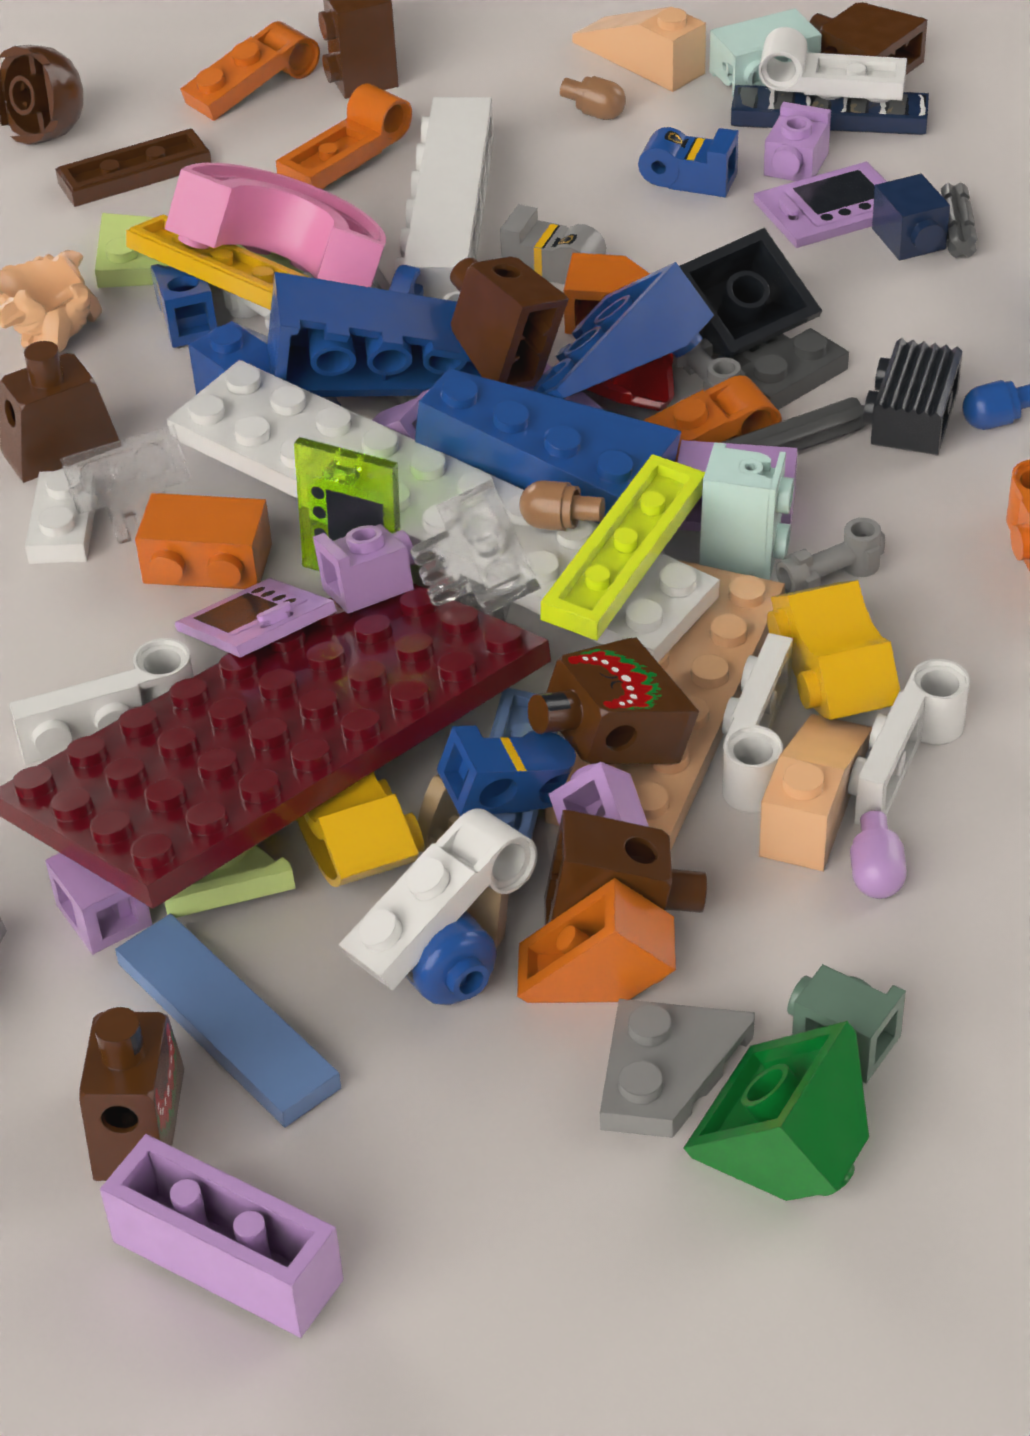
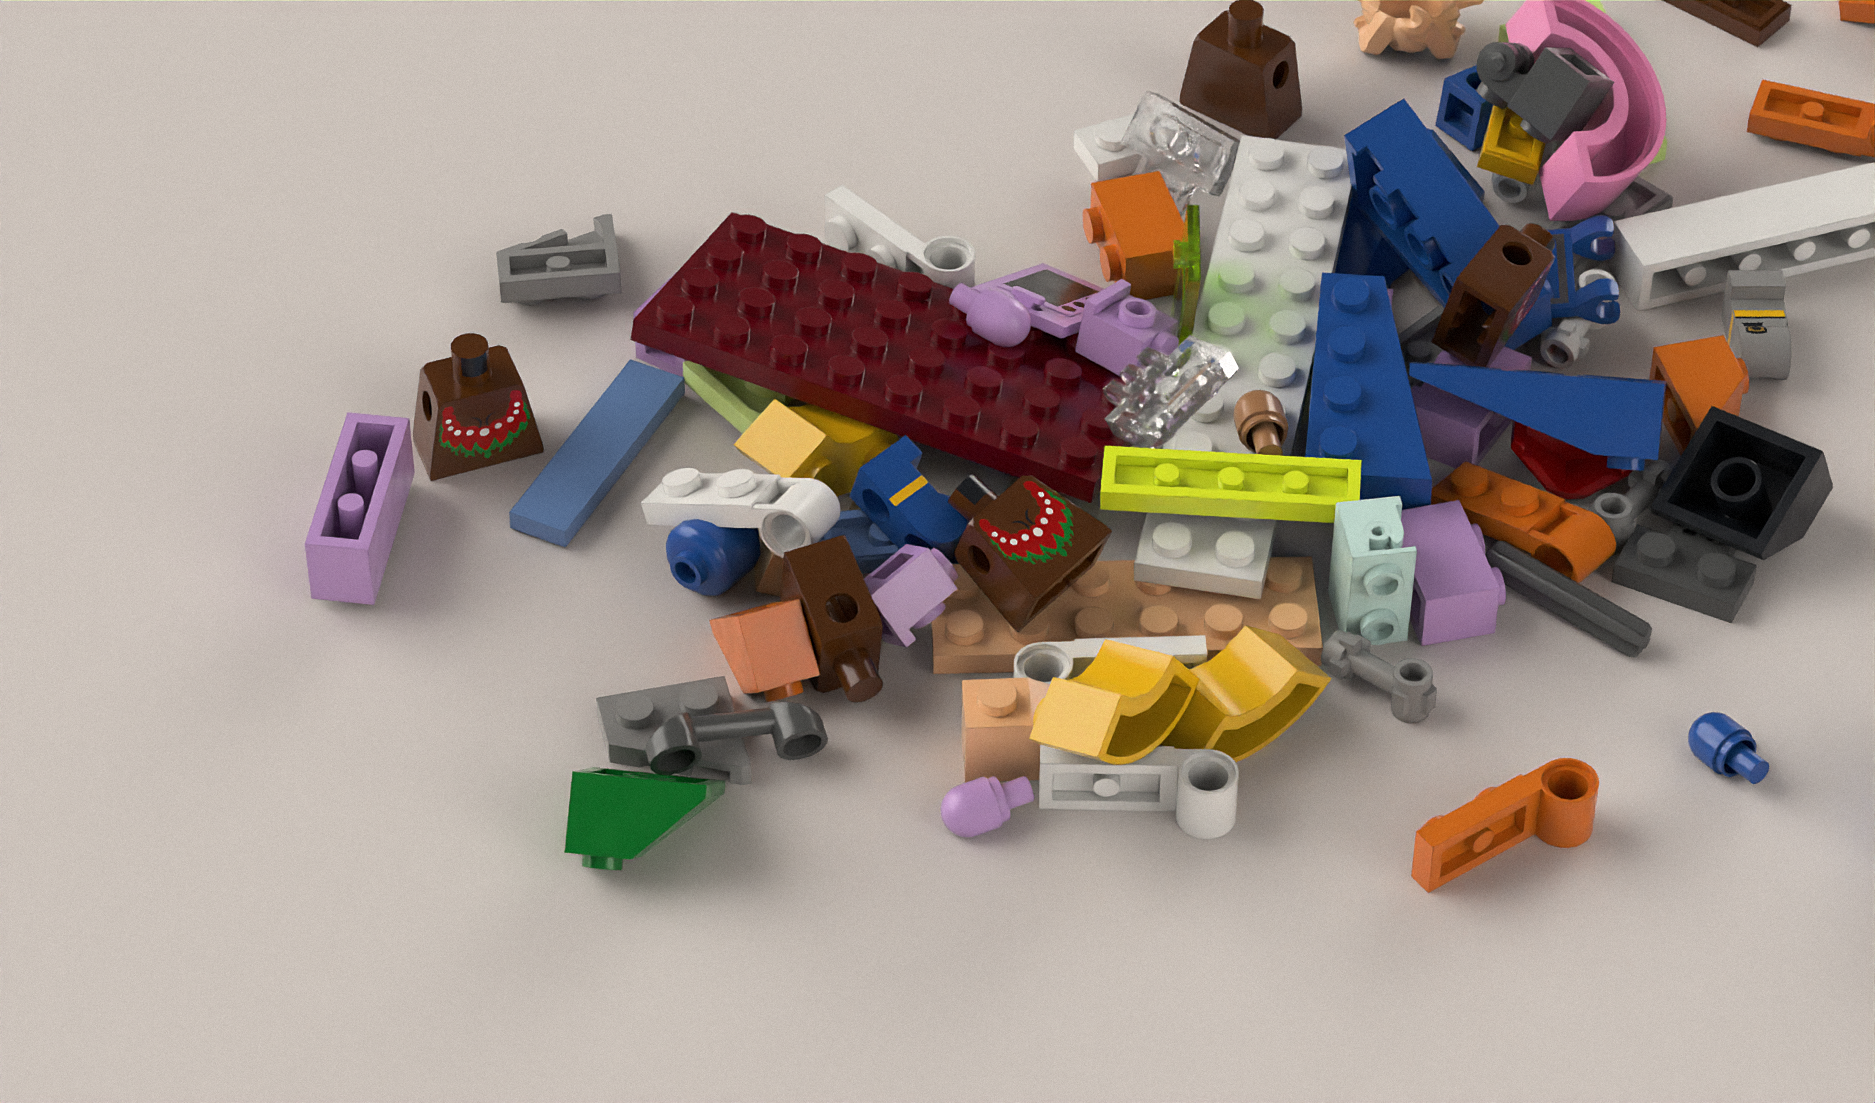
camera: 65 degrees right, 0 degrees up
sand green brick [787,964,906,1084] -> none
black brick [863,338,963,456] -> none
none -> dark grey bar [645,701,828,775]
none -> lavender cylinder [949,283,1031,347]
none -> yellow brick [1029,639,1200,765]
none -> dark grey brick [1476,42,1614,143]

